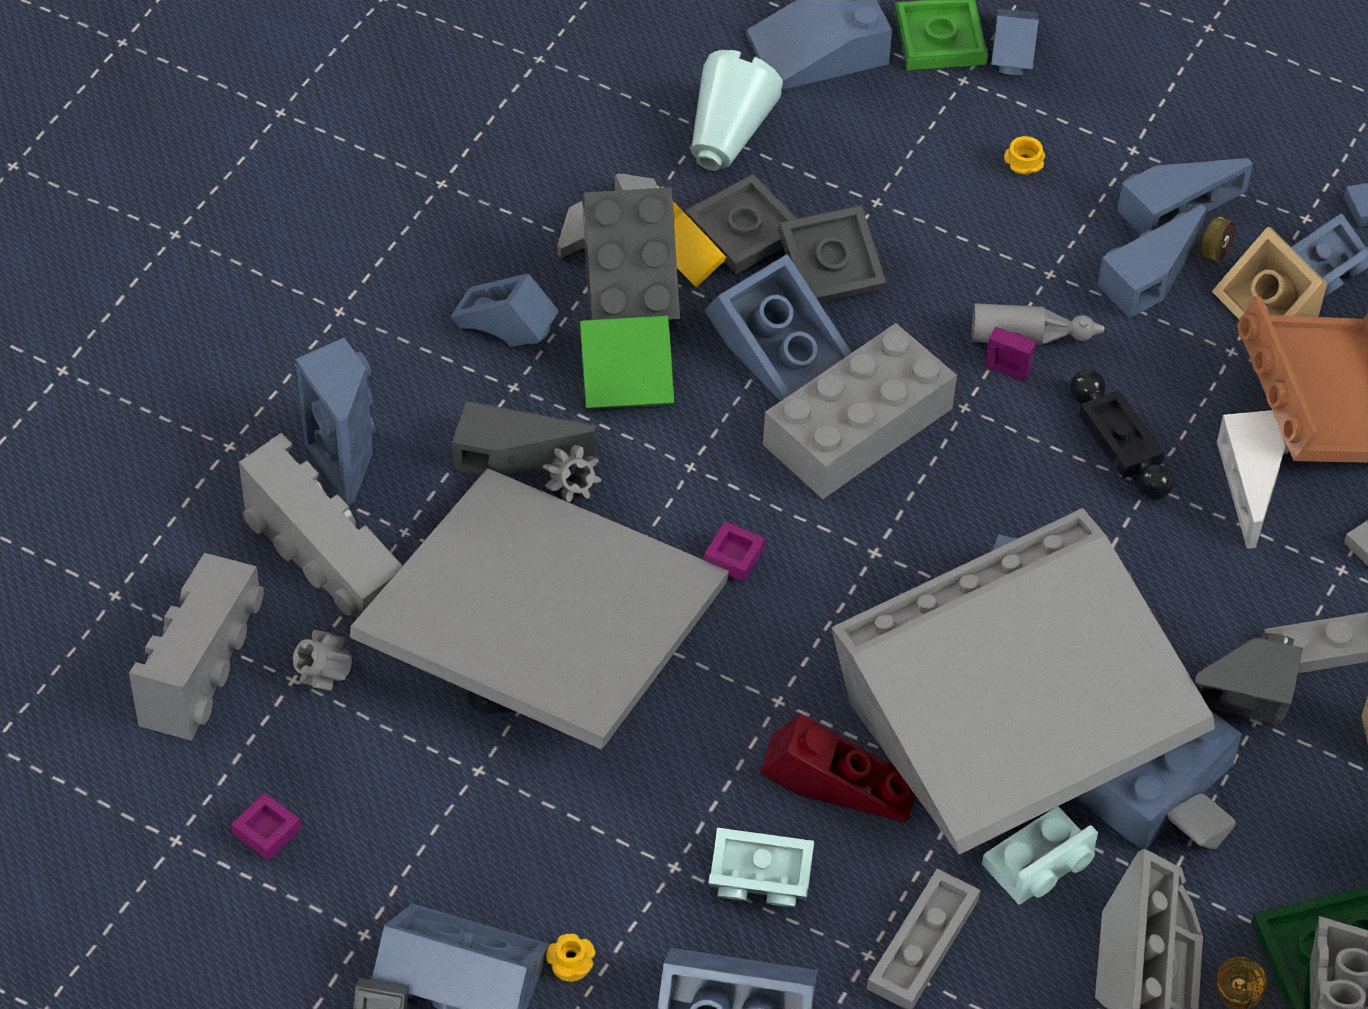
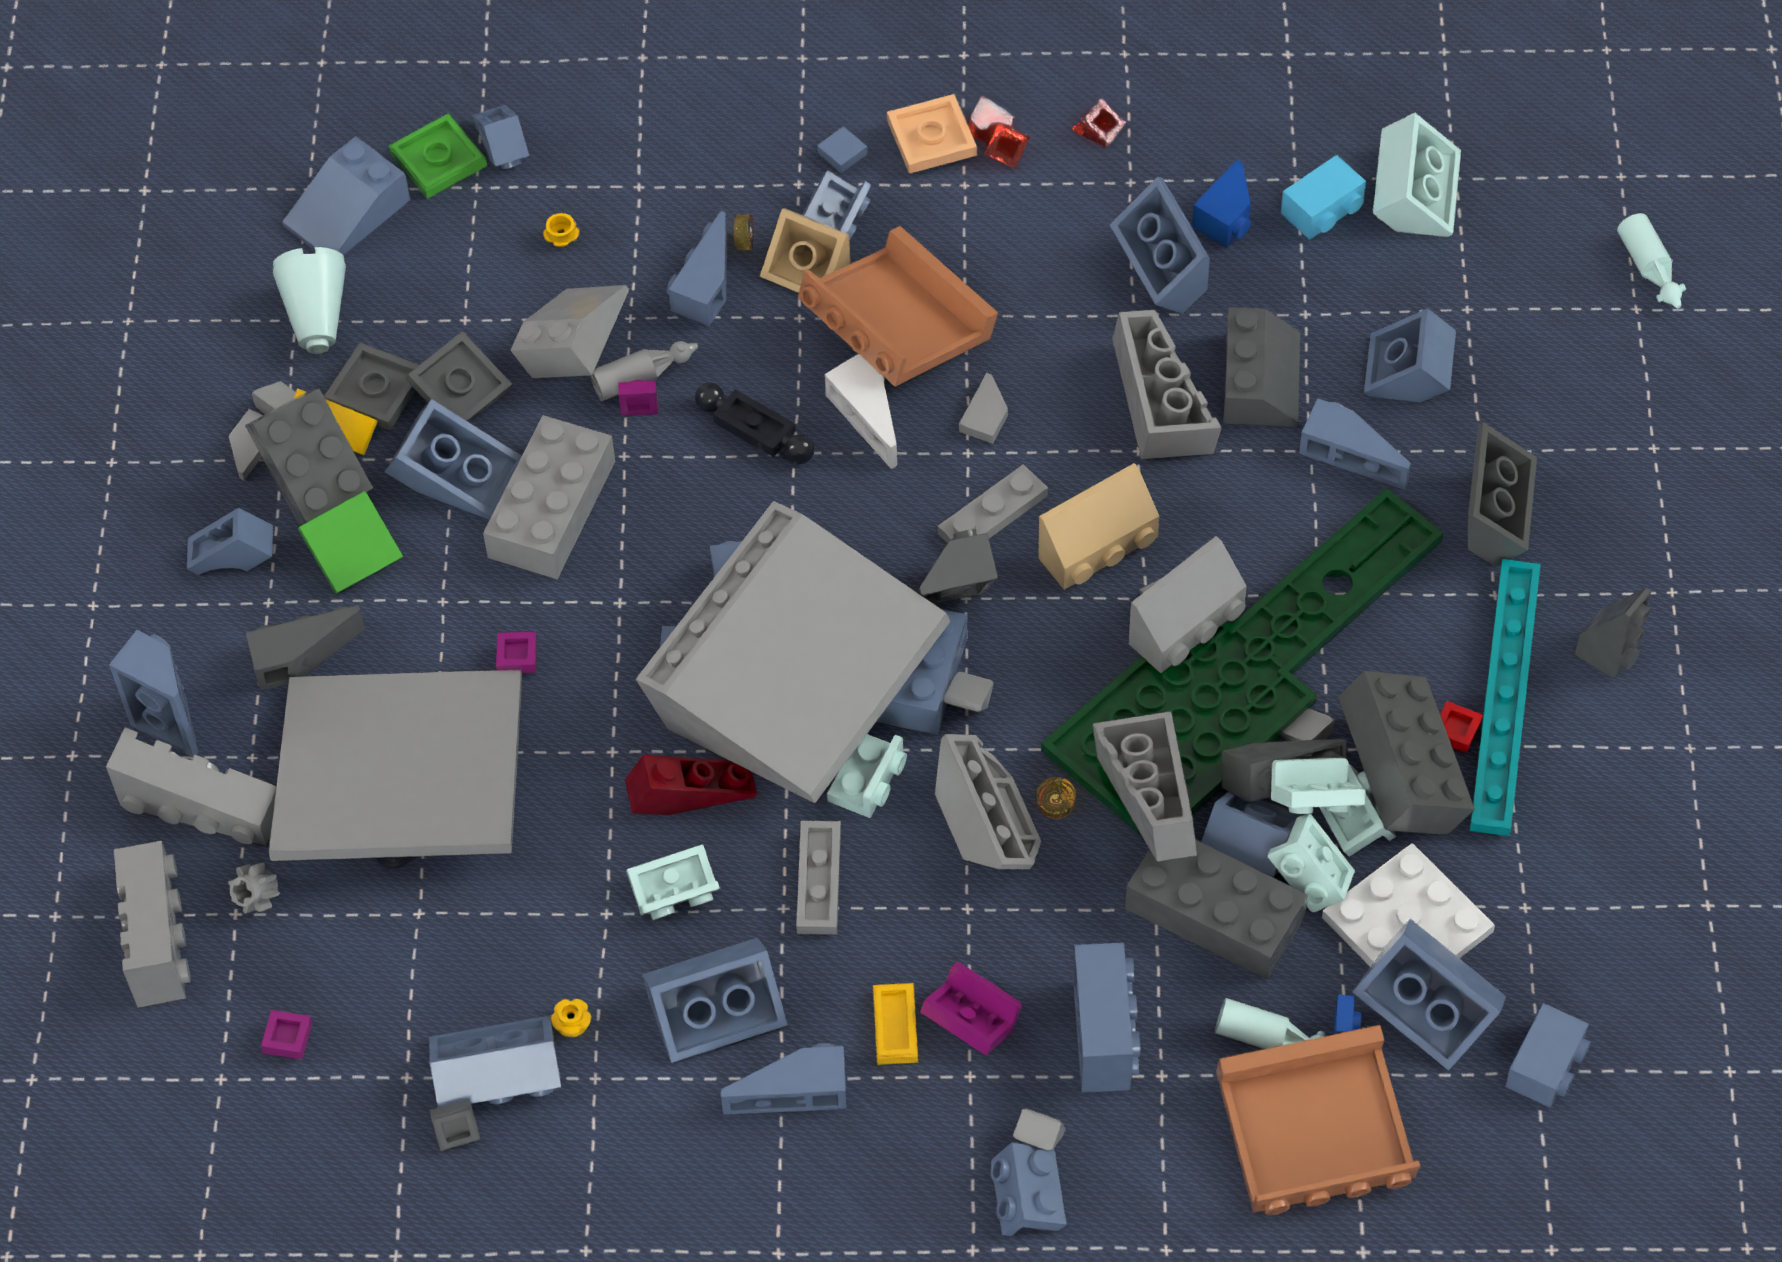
camera: 25 degrees left, 5 degrees up
light grey gear [543,445,601,502] -> none
sand blue slope [1117,158,1253,235] -> none
none -> light grey slope [510,285,629,378]

